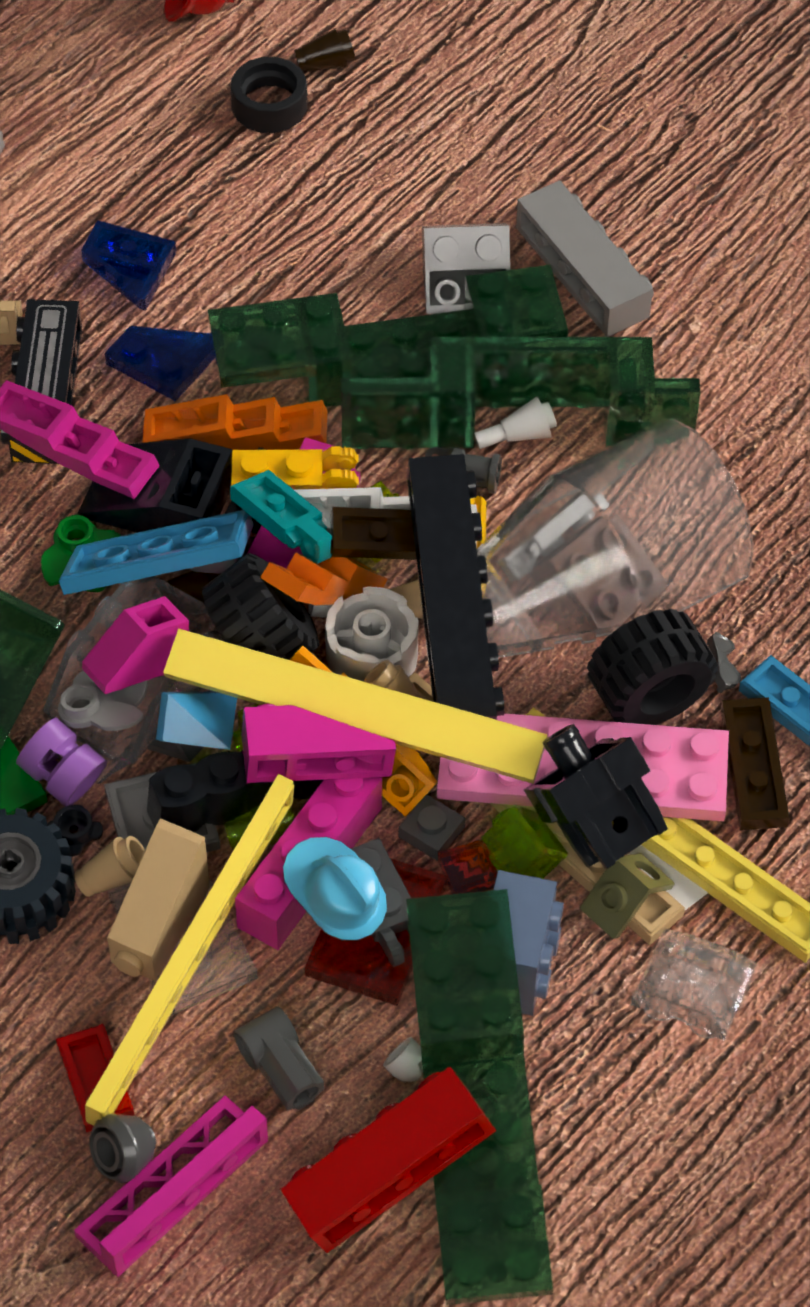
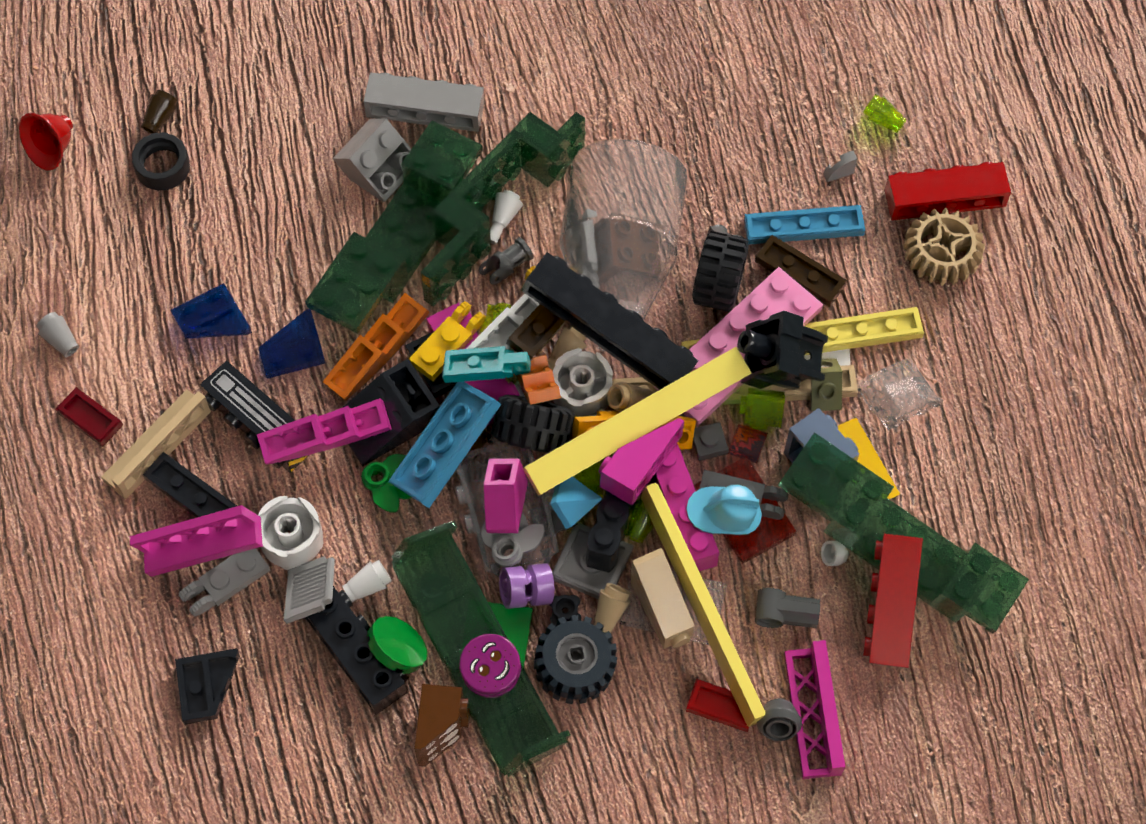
camera: 50 degrees left, 10 degrees up
none -> yellow sticker [838,418,900,504]

